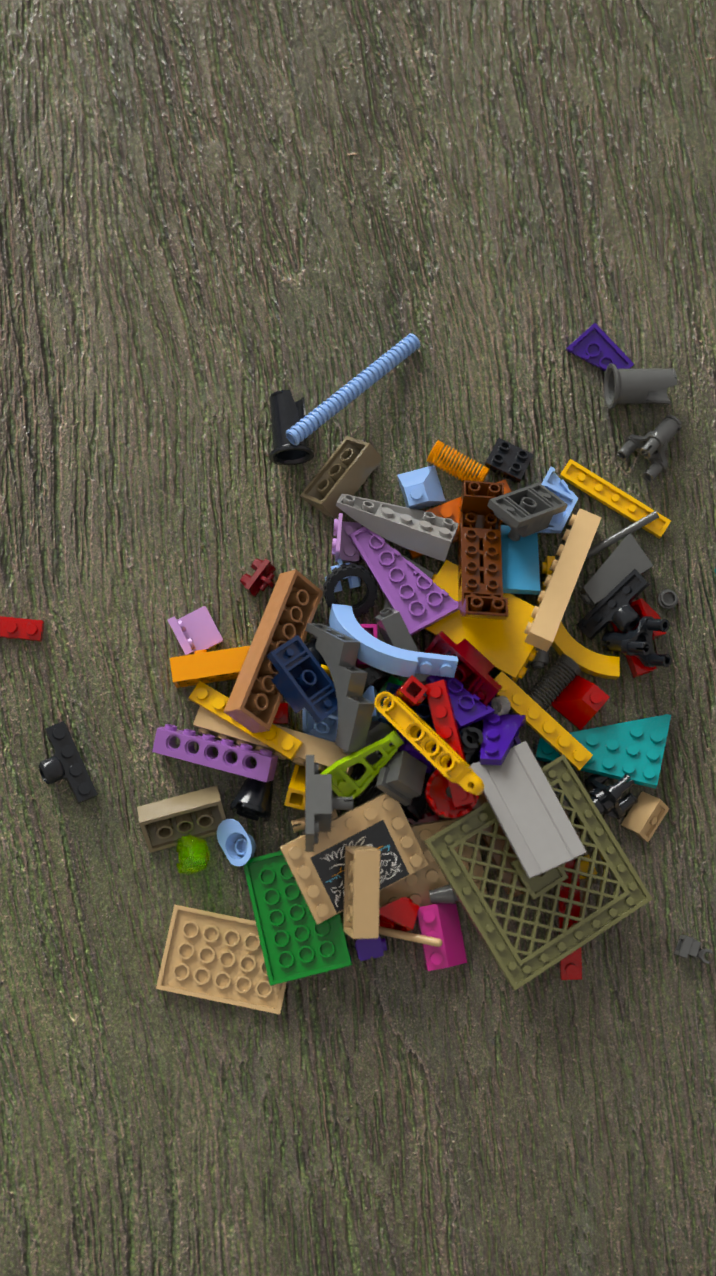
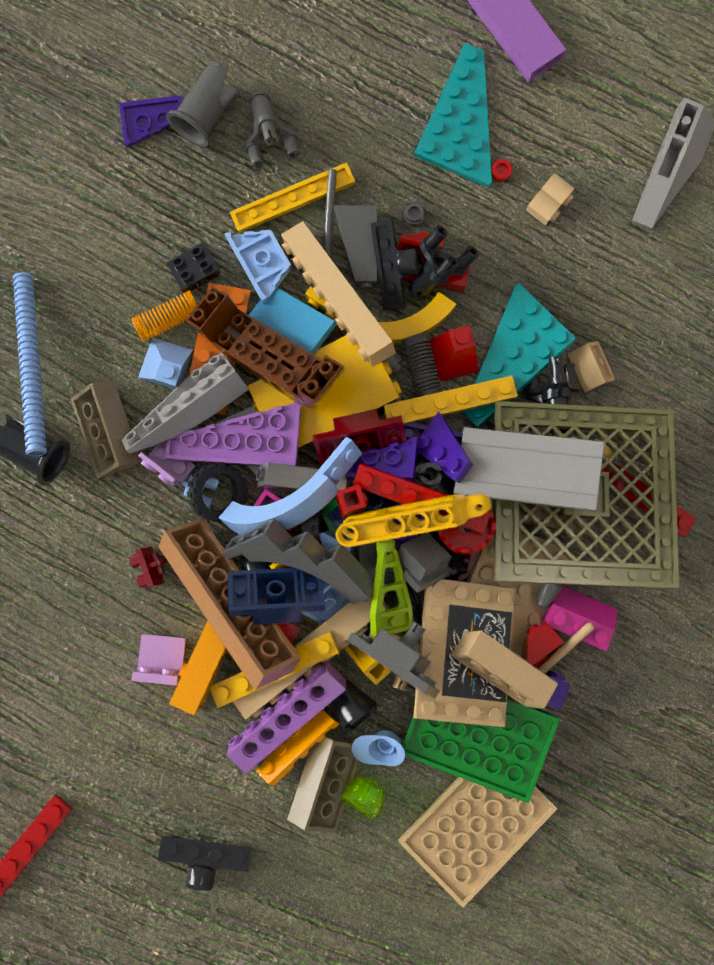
camera: 50 degrees left, 5 degrees up
dark grey brick [487,482,568,541] -> none
light grey axle [491,696,511,716] -> none
none -> light orange wing [256,702,339,786]

